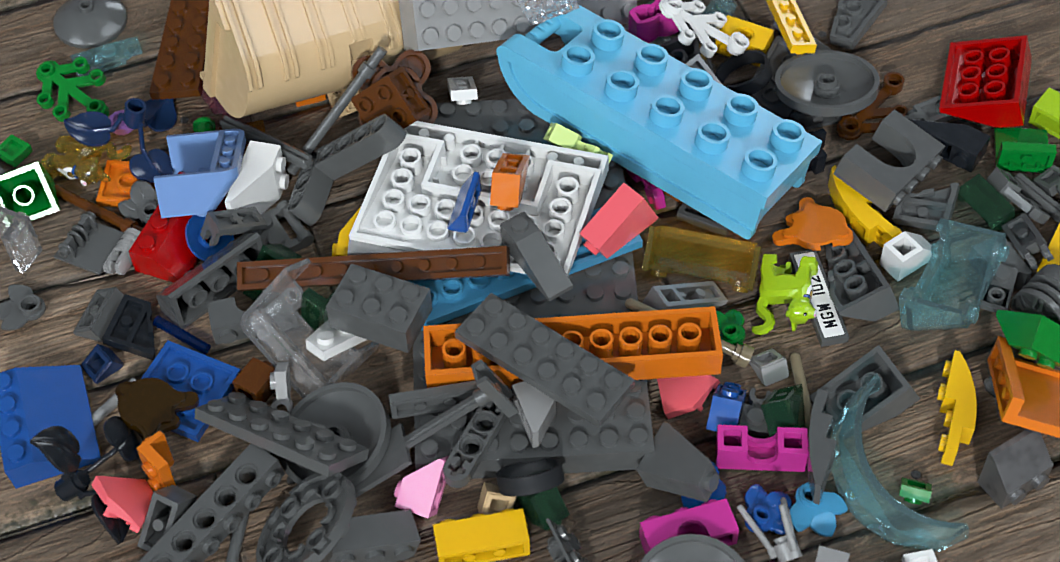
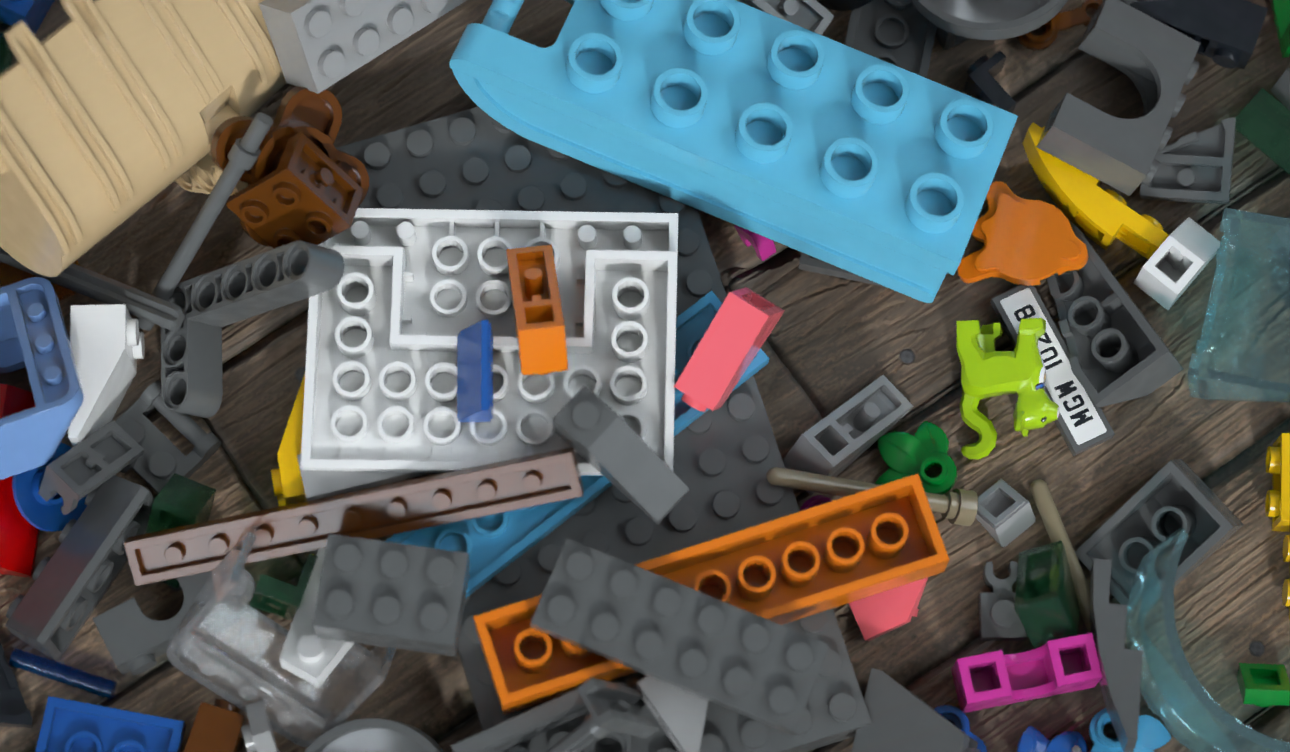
camera: 20 degrees left, 20 degrees up
white plate [447,76,478,105] -> none
yellowish green piece [543,122,613,163] -> none
clear yellow windscreen [642,224,764,293] -> none
blue slope [706,382,747,432] -> none

